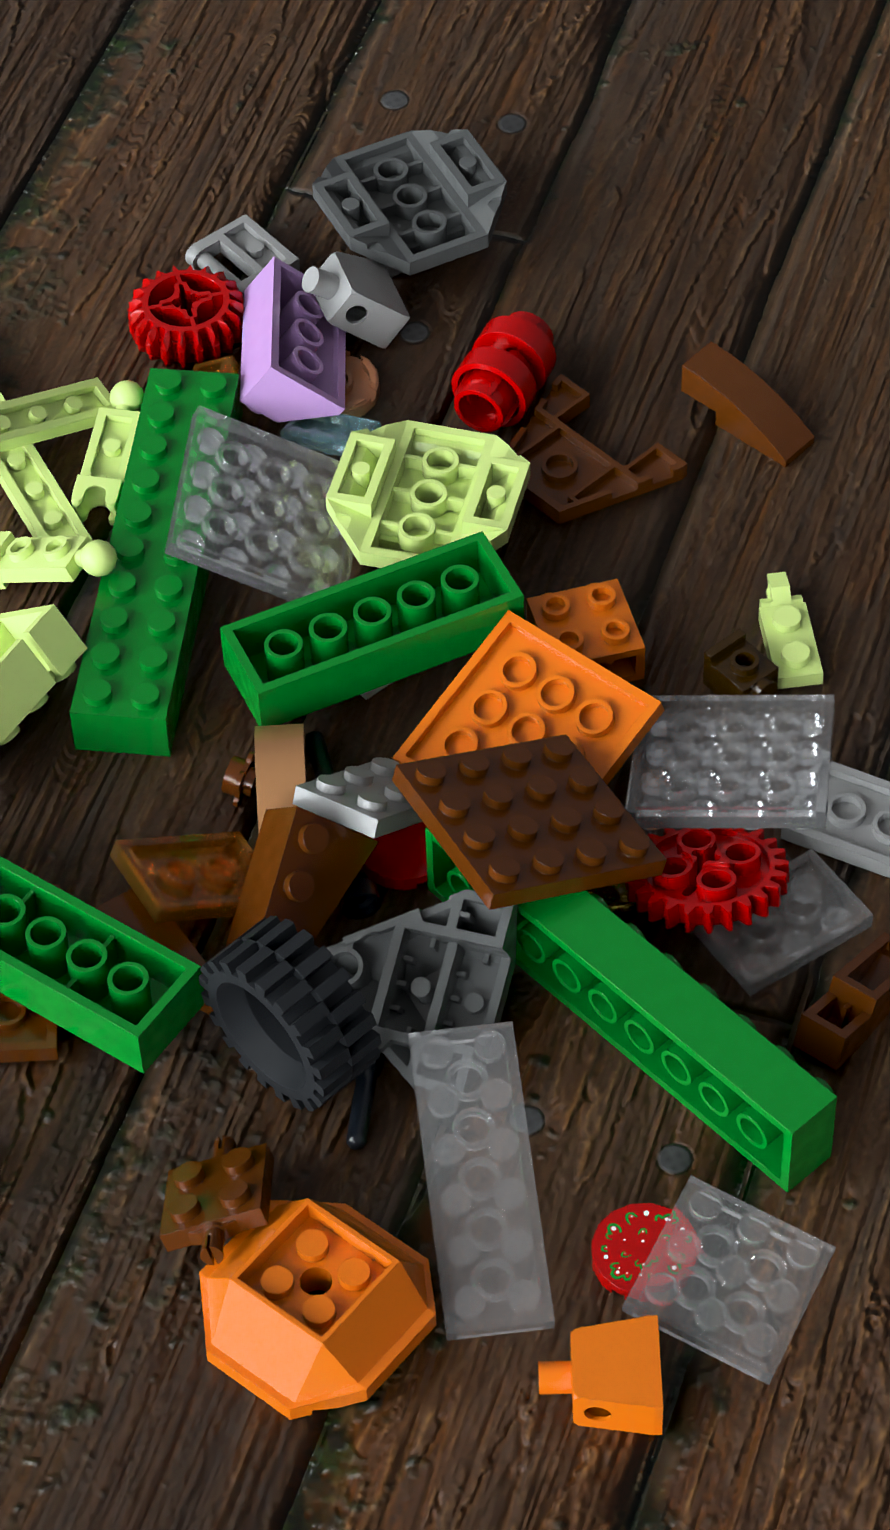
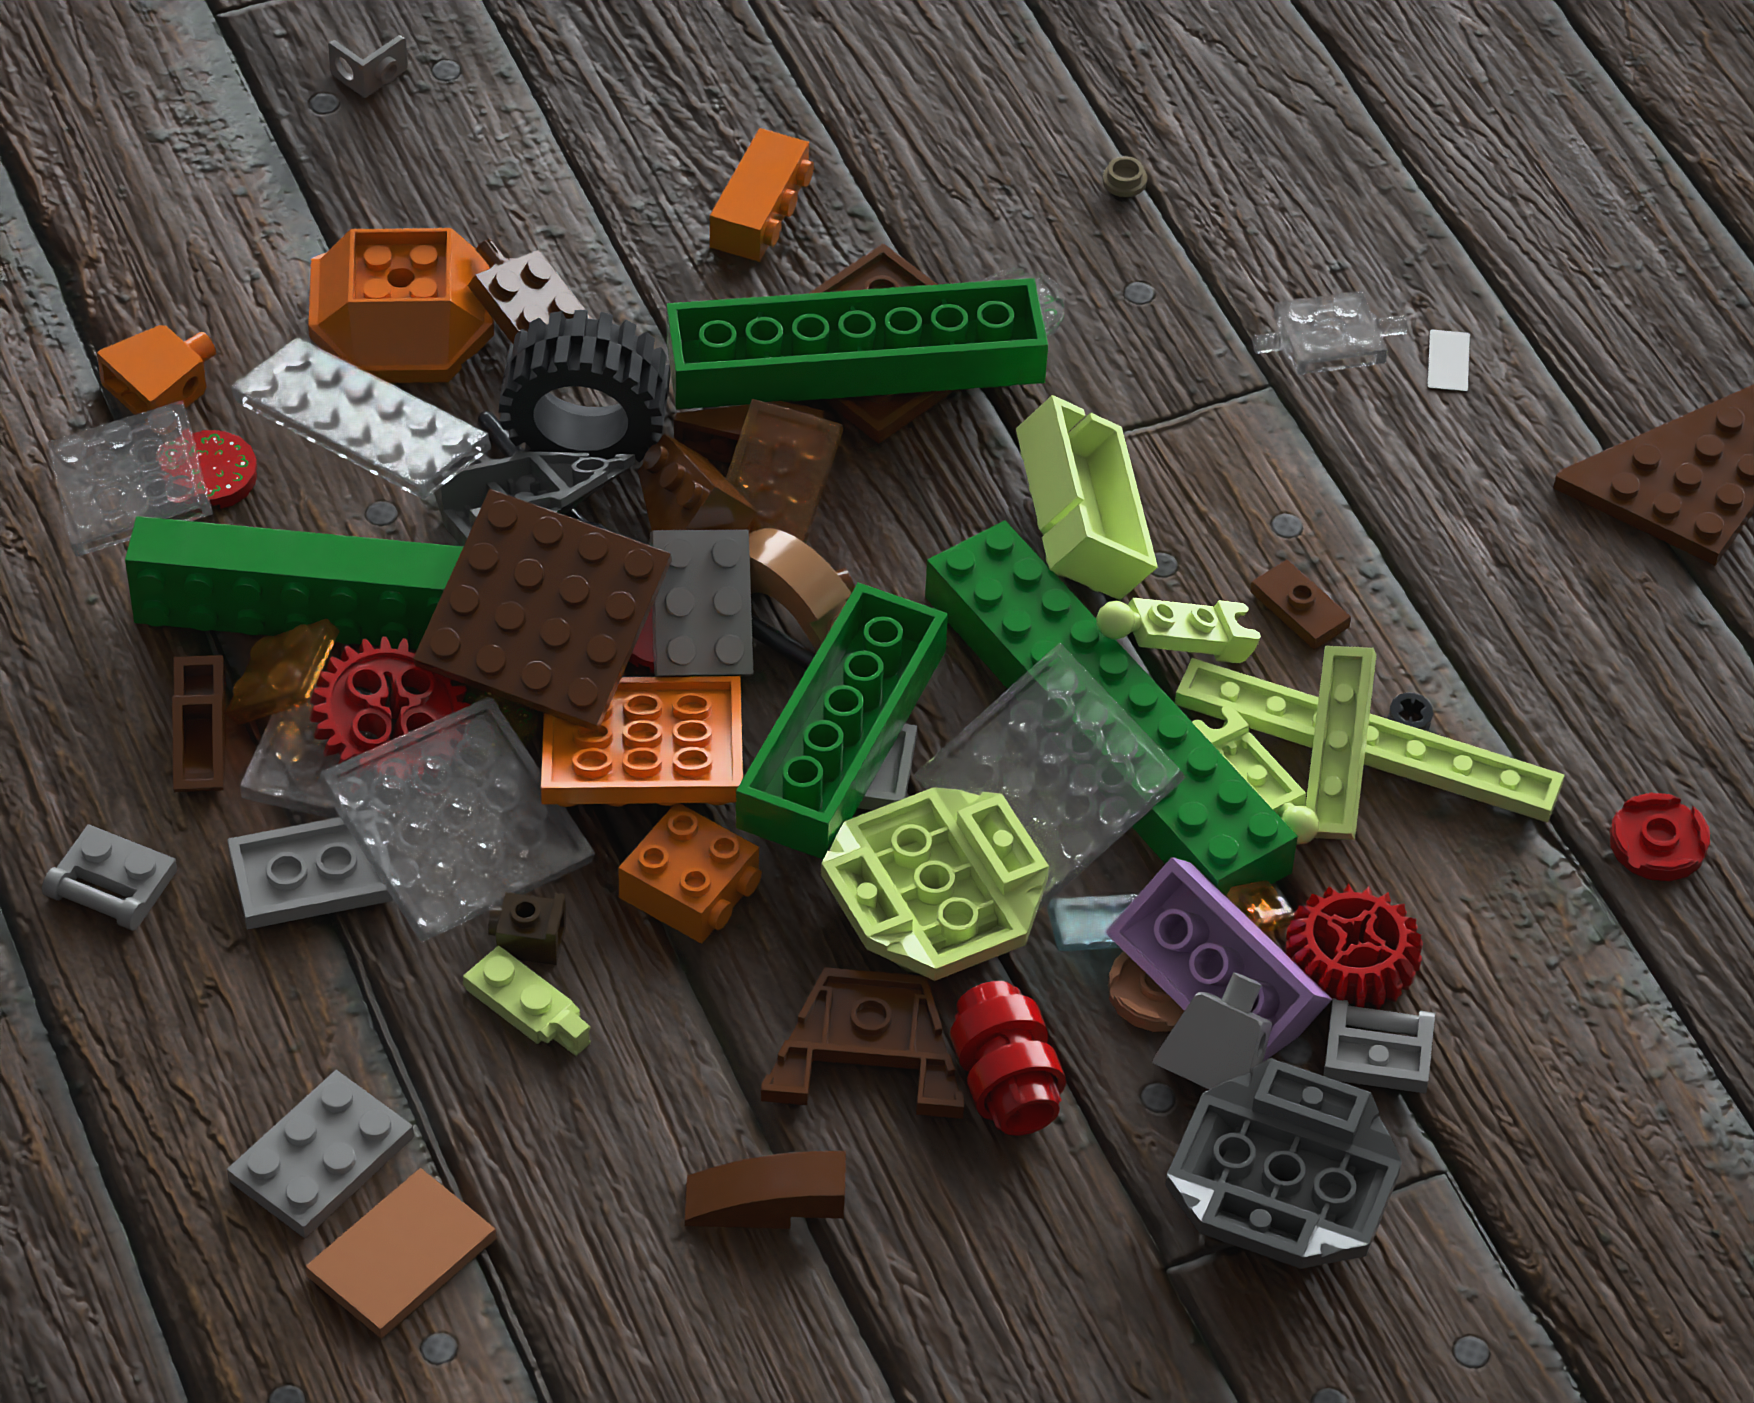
camera: 135 degrees right, 0 degrees up
none -> clear orange plate [225,619,339,725]

